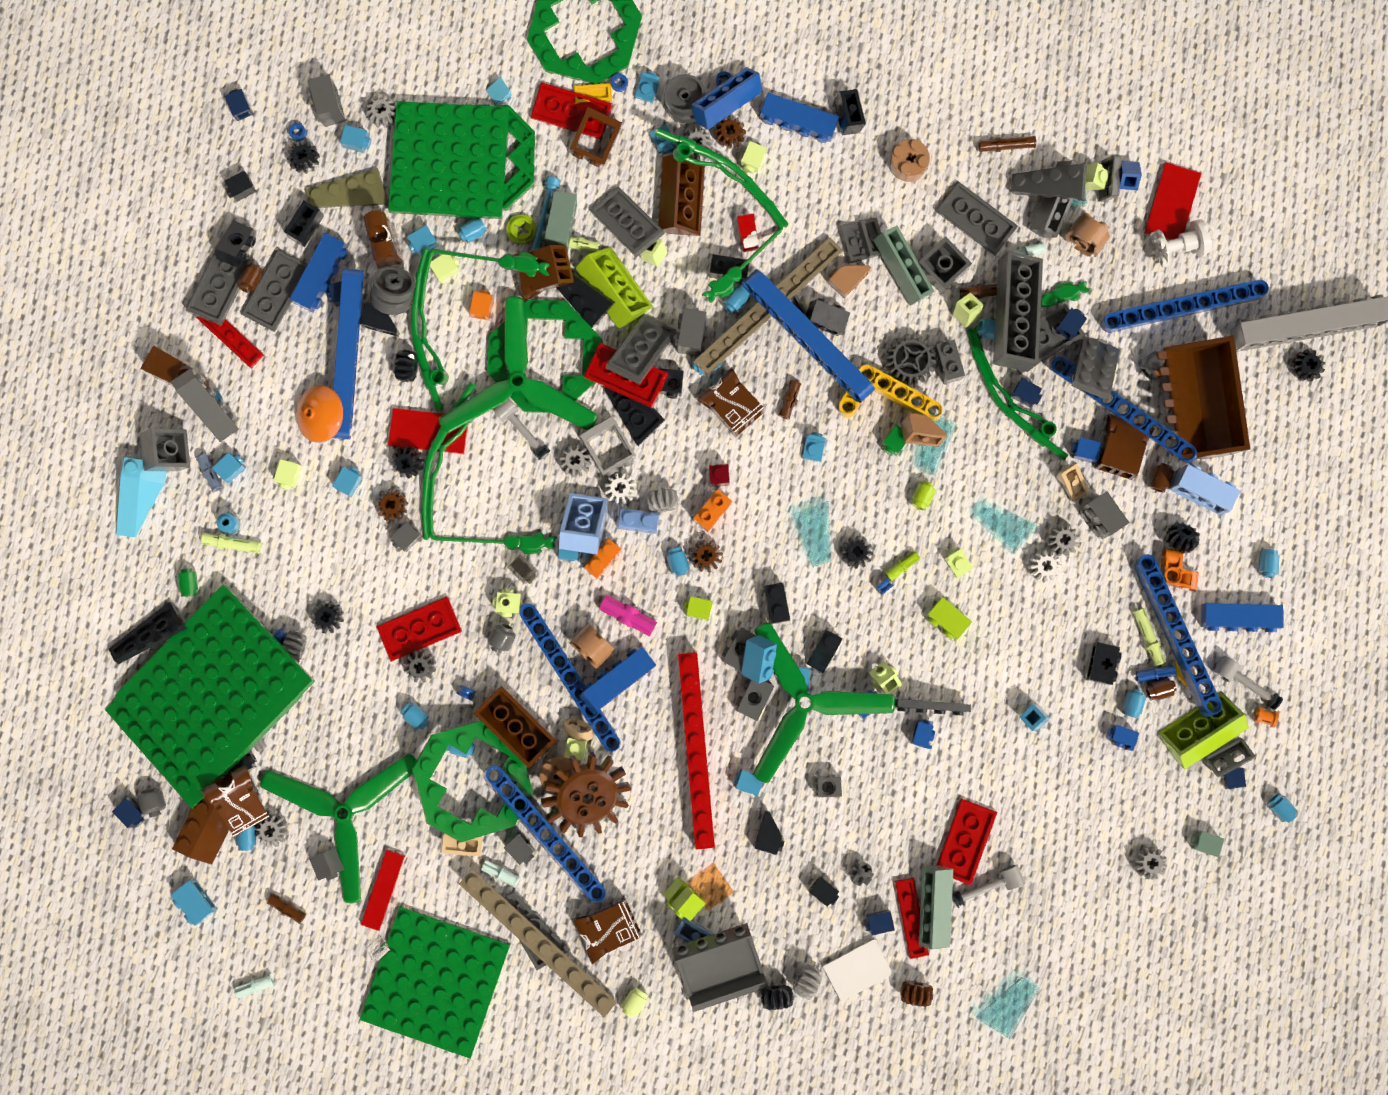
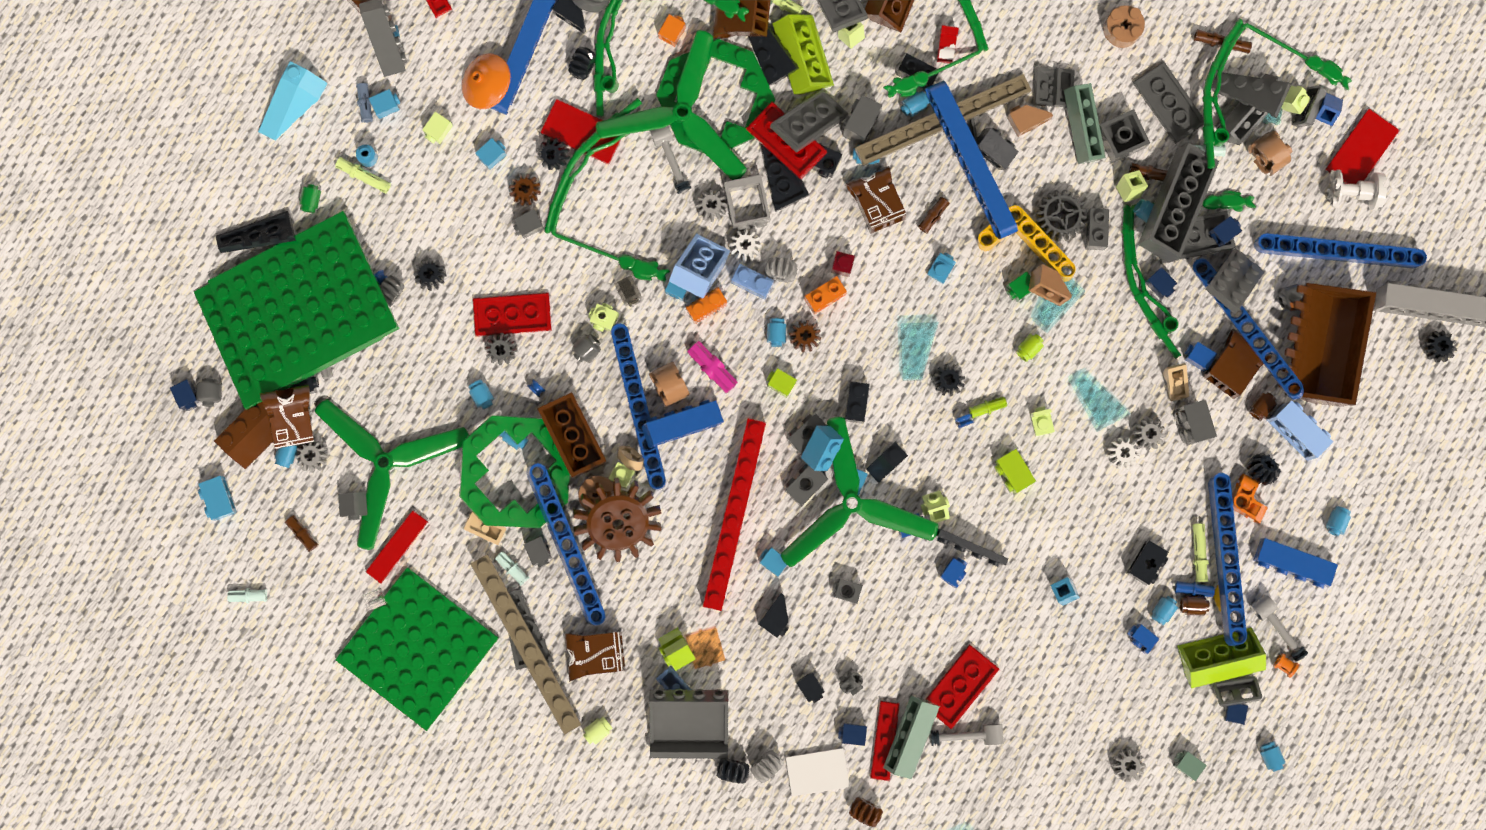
camera: 15 degrees right, 0 degrees up
dark grey brick [140,428,191,471] -> none
none -> green piece [1202,19,1352,169]

